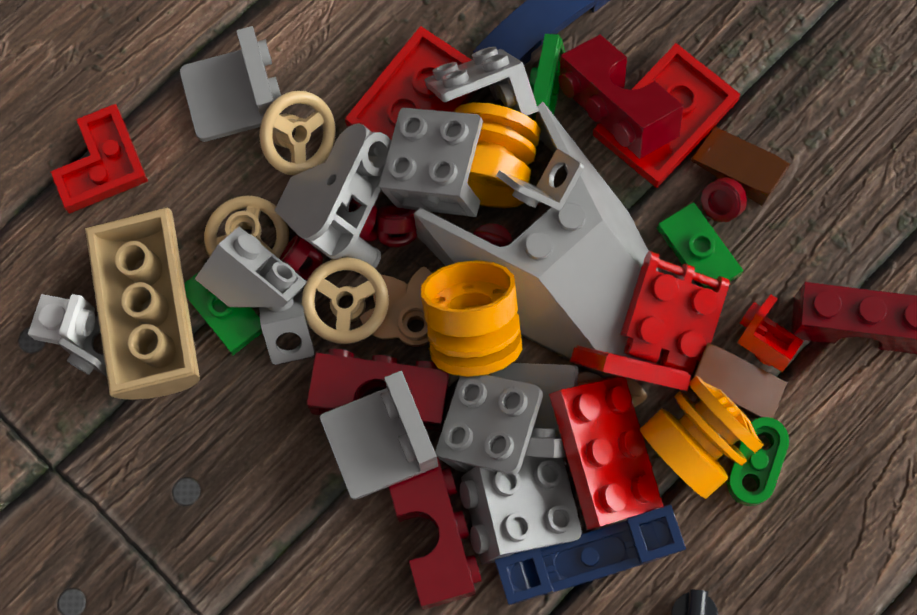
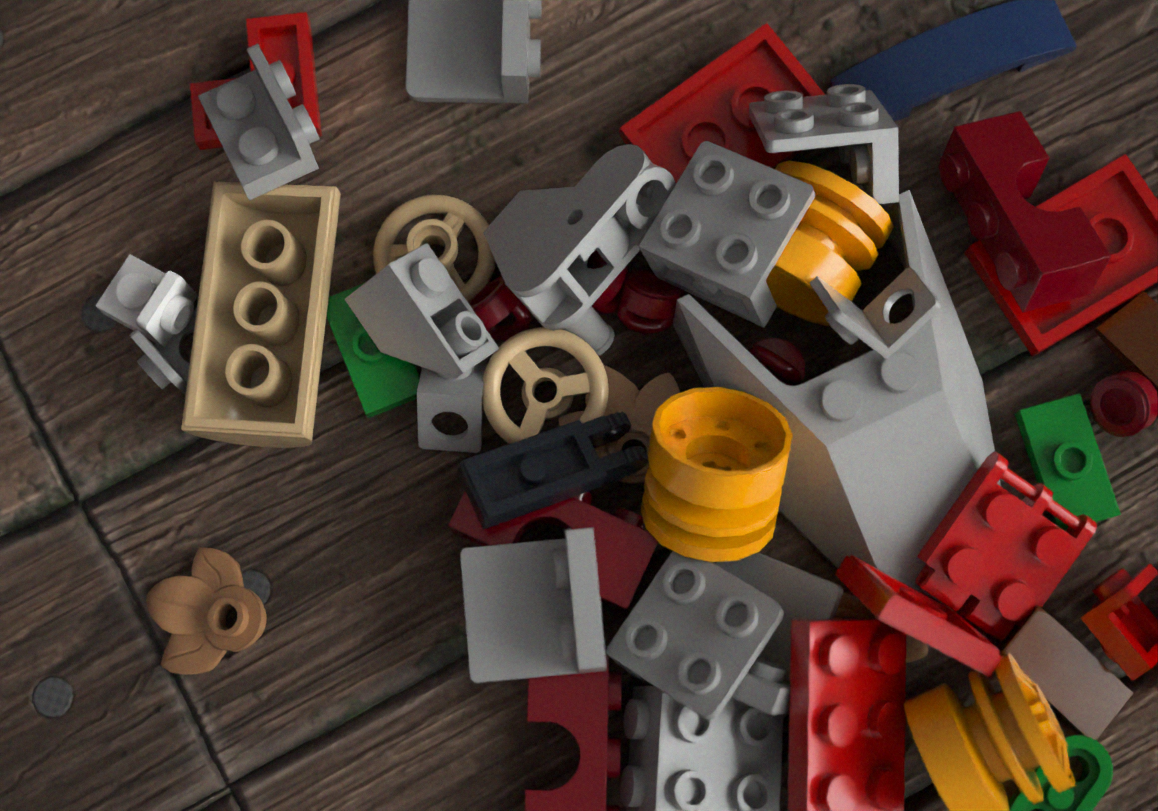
camera: 15 degrees right, 5 degrees up
tan piece [259,91,336,176] -> none
green plate [529,33,565,121] -> none
none -> medium nougat plate [146,547,267,675]
none -> light grey bracket [198,44,320,201]
none -> black hinge [457,411,649,530]

